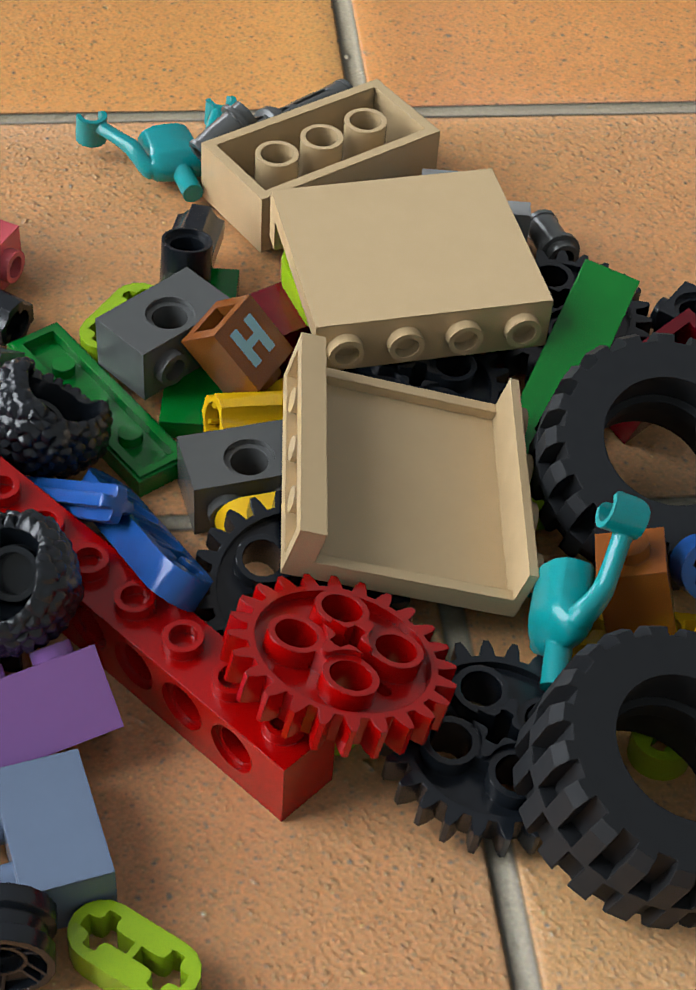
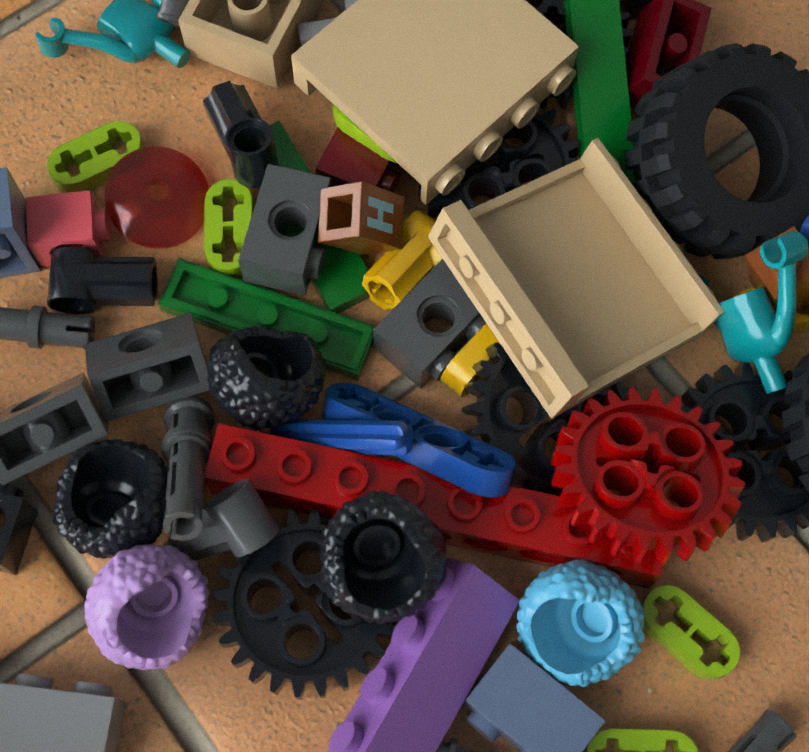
camera: 30 degrees left, 25 degrees up
none -> lime beam [47,121,145,193]
none -> clear red dish [104,146,209,249]
none -> medium azure hair [516,559,645,687]
none -> lime beam [641,585,740,680]

